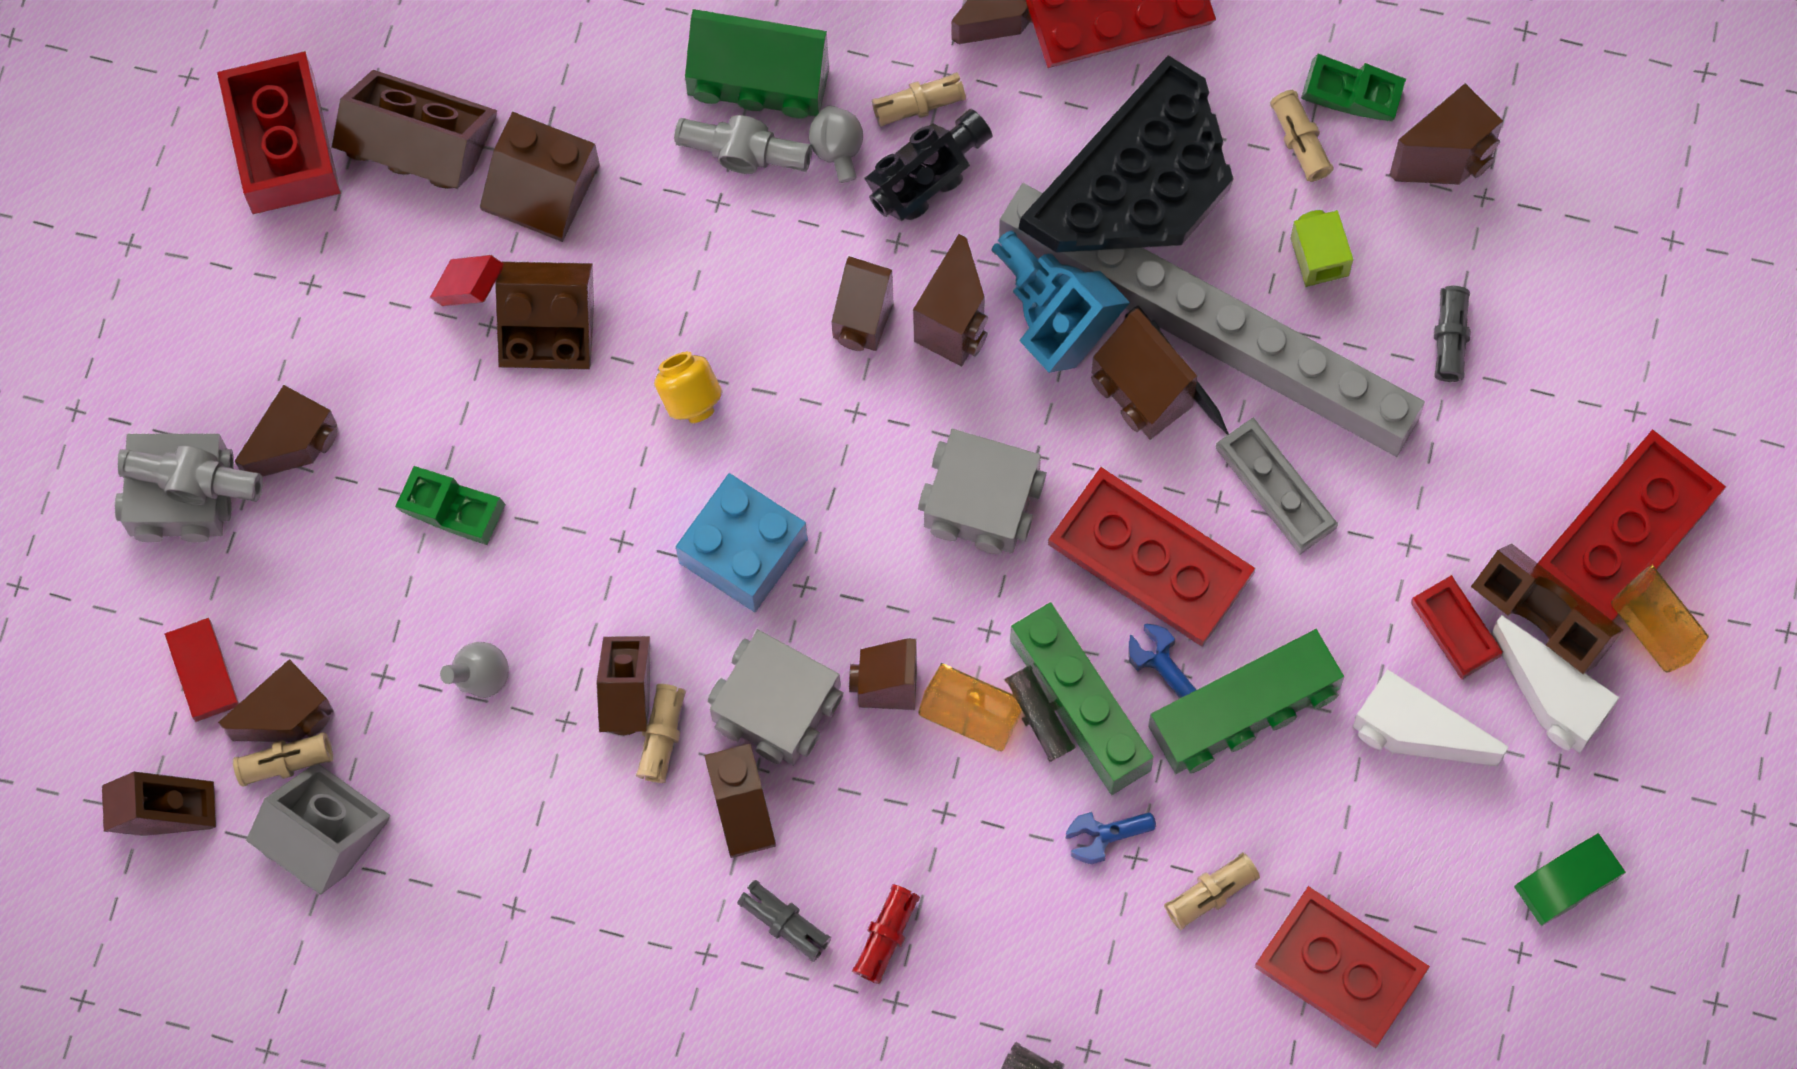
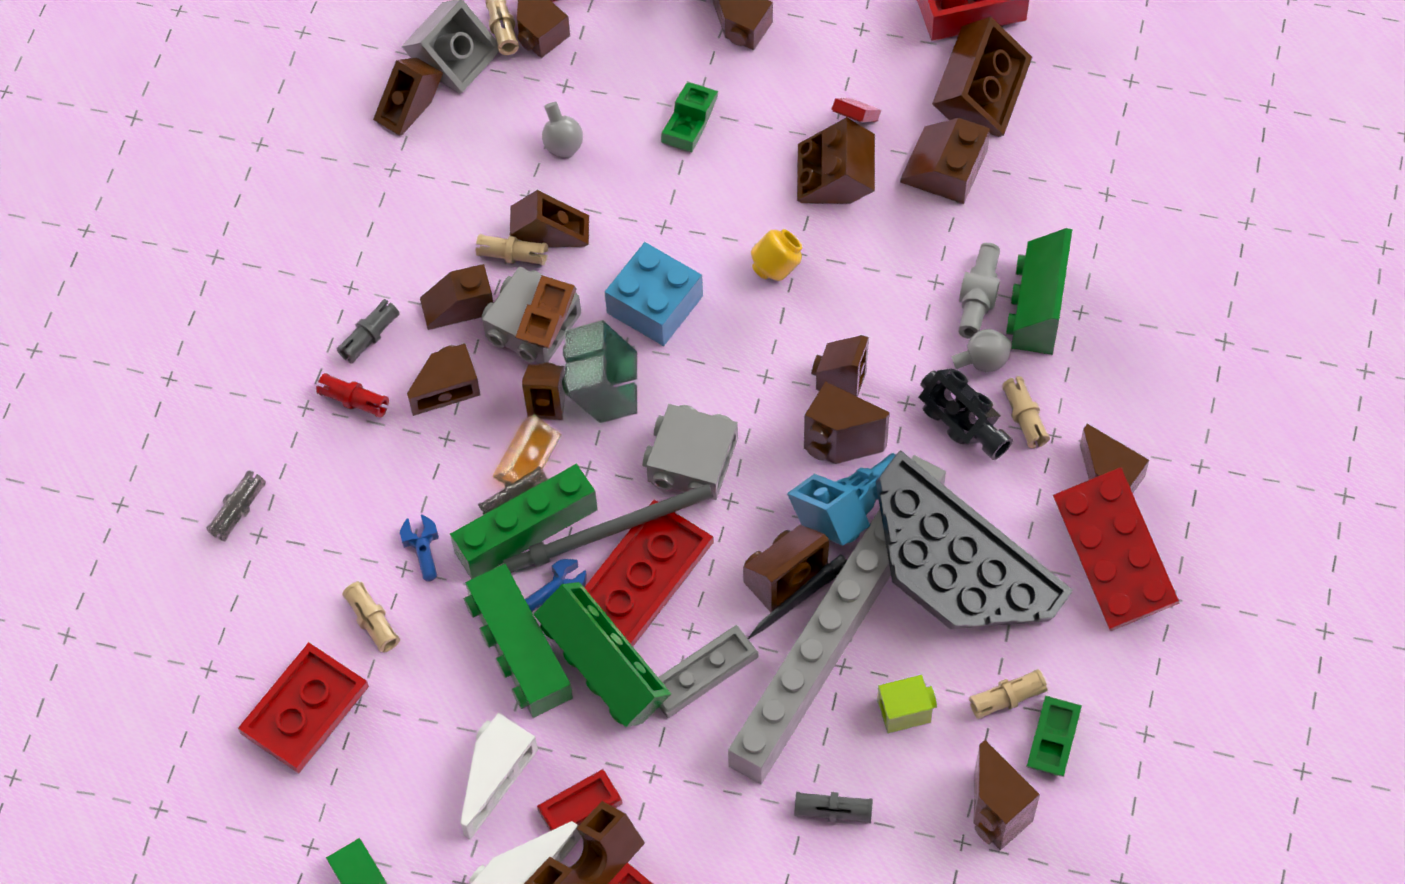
camera: 90 degrees right, 10 degrees down
none -> reddish brown slope [373,57,443,136]
none -> reddish brown slope [407,343,481,416]
none -> dark grey bar [503,484,714,573]
none -> dark orange slope [515,275,576,349]
none -> green brick [533,582,671,728]
none -> piece [562,320,637,423]

